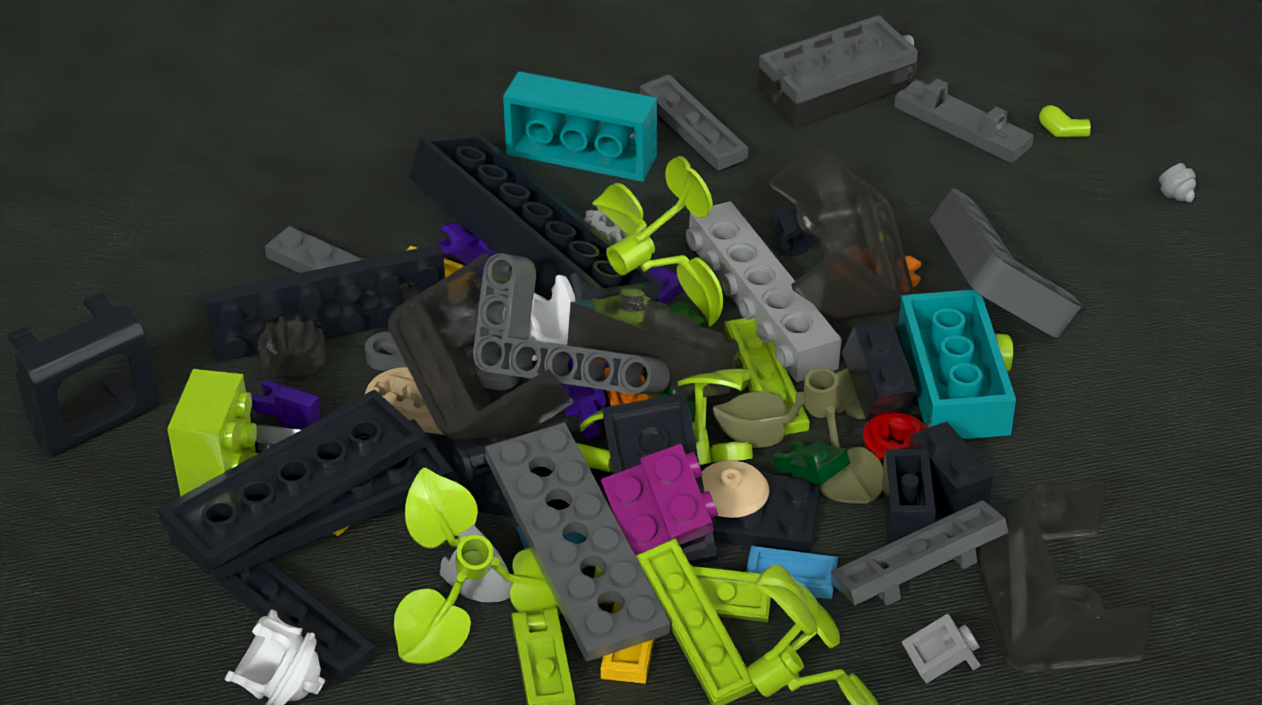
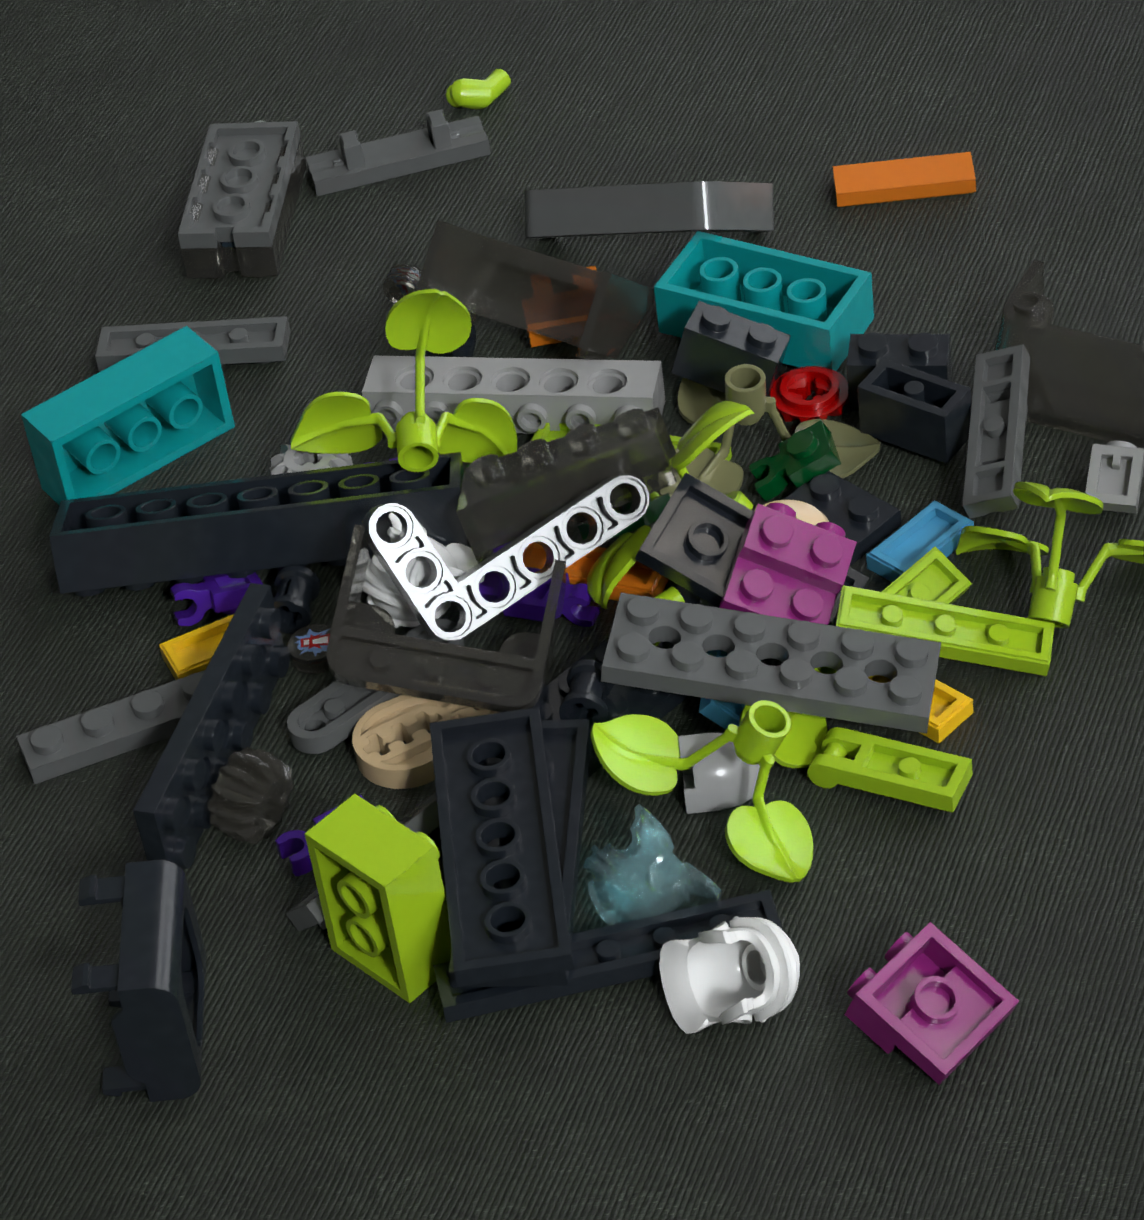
camera: 50 degrees left, 0 degrees up
light grey plate [1158,163,1196,202] -> none
none -> clear light blue helmet [583,804,722,926]
none -> orange tile [833,152,976,207]

